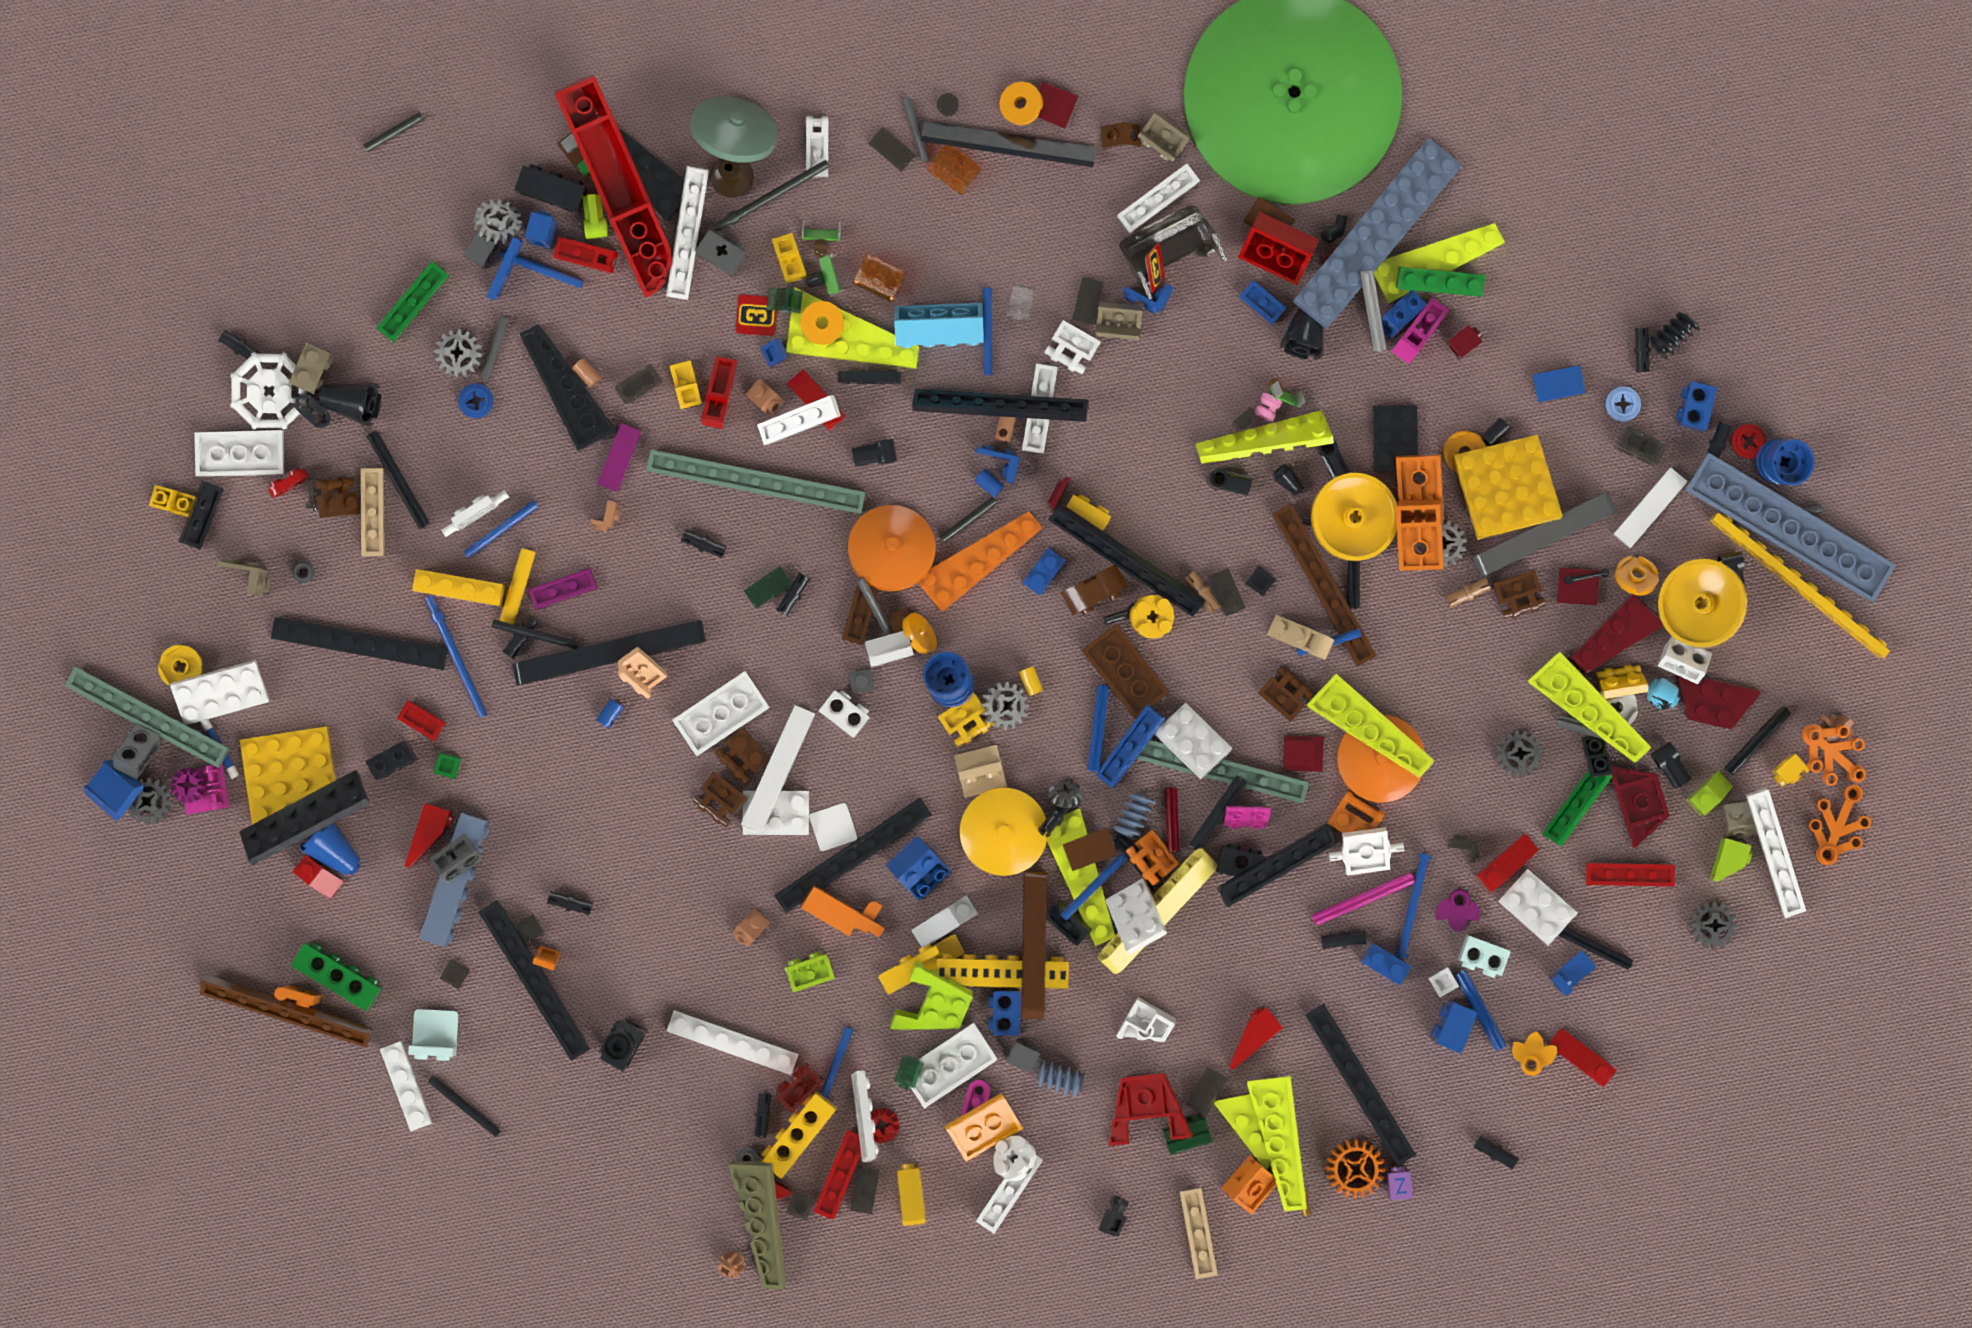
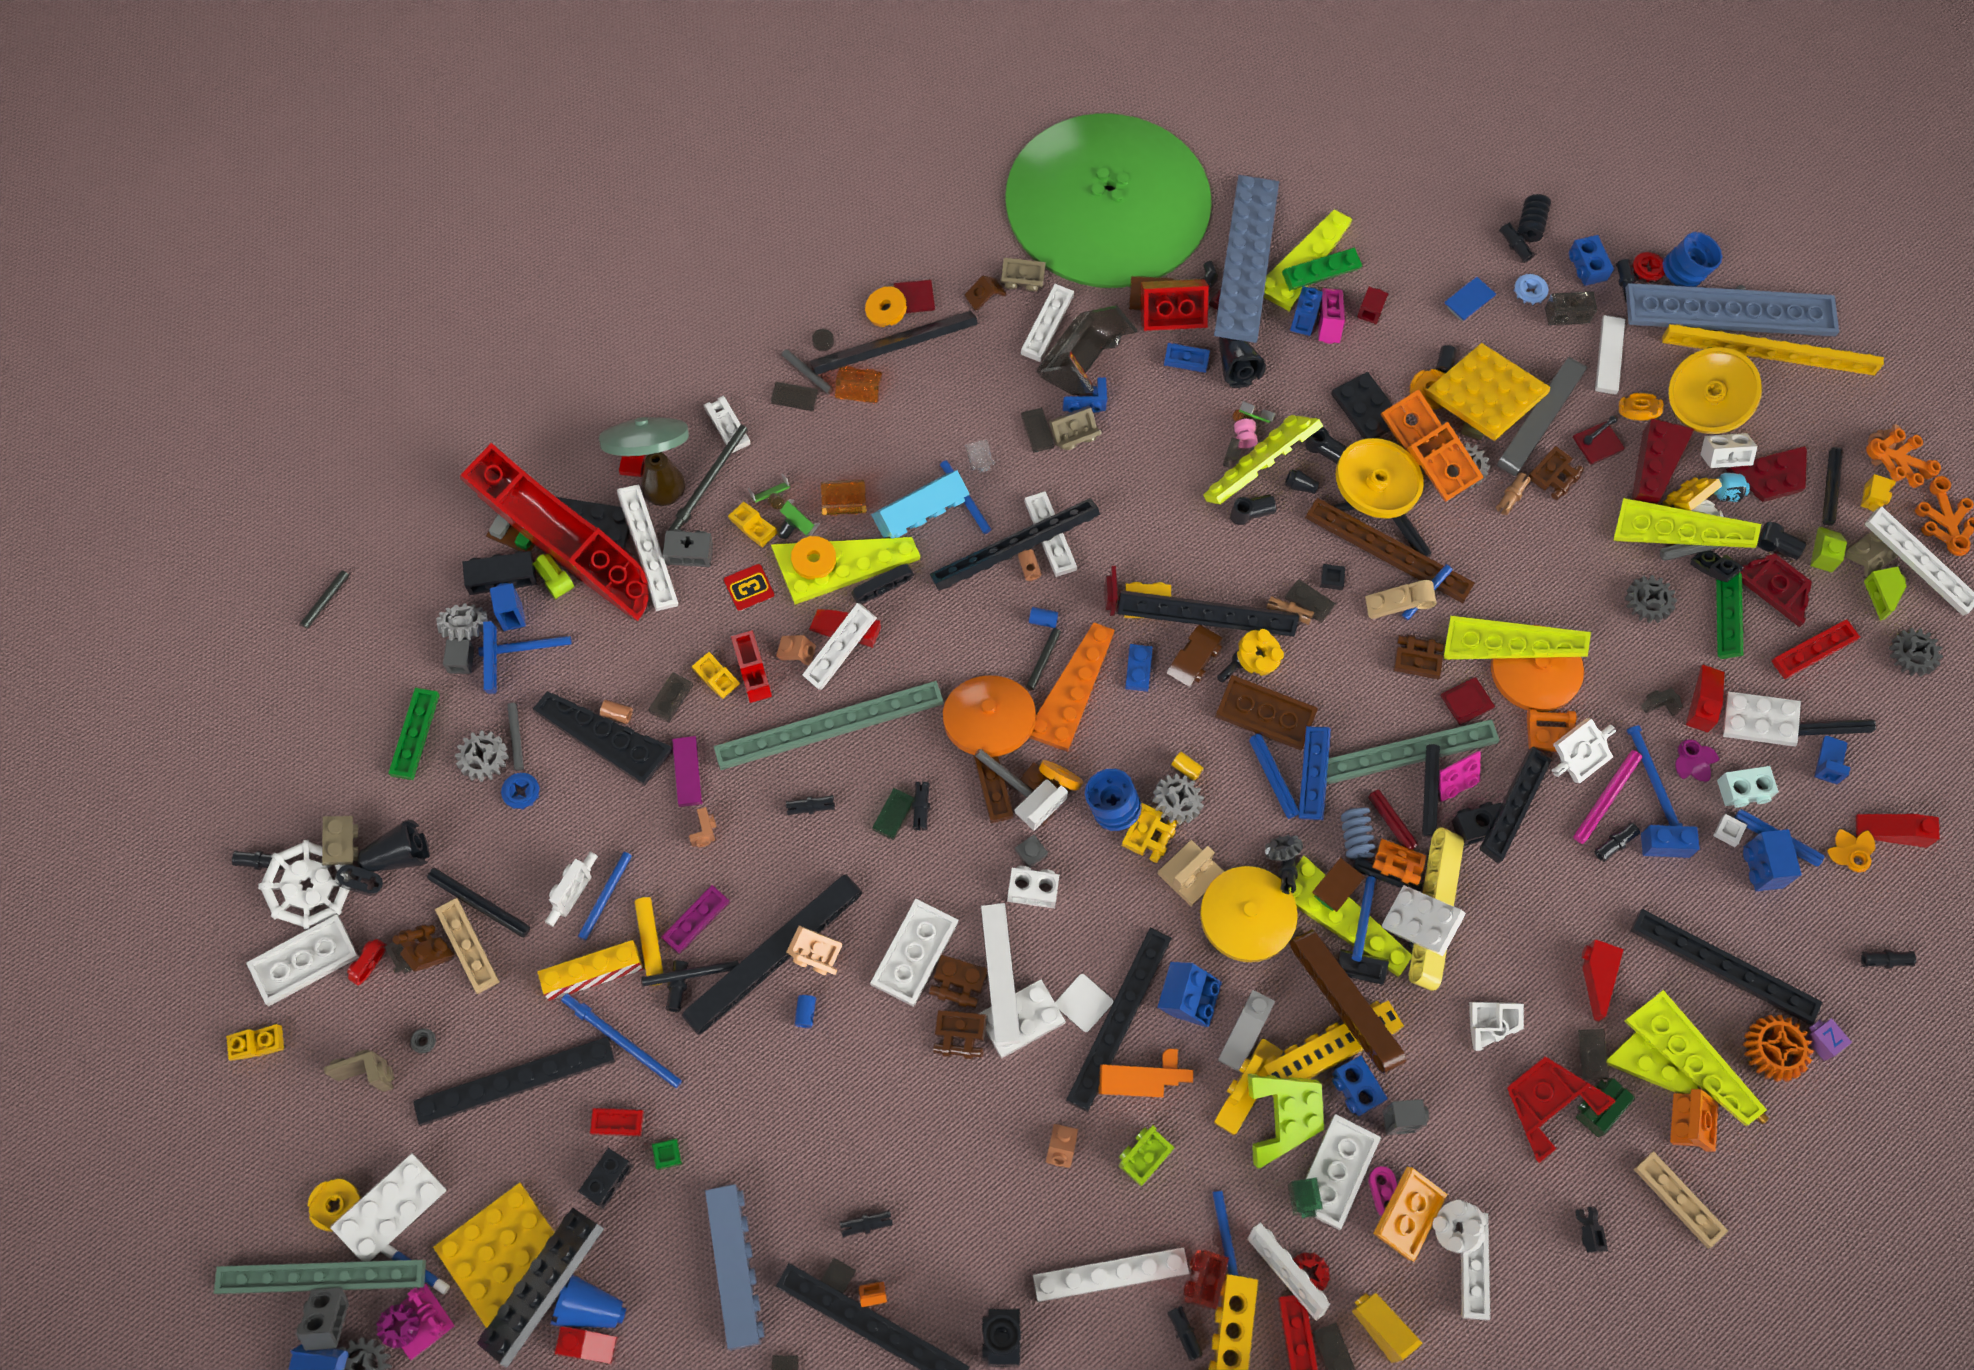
camera: 35 degrees left, 20 degrees down
black tile [178,480,224,550] -> none
red slope [404,803,454,868] -> none
dark grey brick [428,833,483,884] -> none
red plate [553,237,618,274] -> none
blue plate [761,338,789,367] -> none
clear green brick [767,288,803,314] -> none
black piece [852,439,897,467] -> none
blue bracket [976,445,1020,484] -> none
sand blue piece [1037,1059,1085,1098] -> none
white plate [1044,320,1101,374] -> none
white plate [1155,703,1232,779] -> none
light grey axle [1360,269,1387,352] -> none

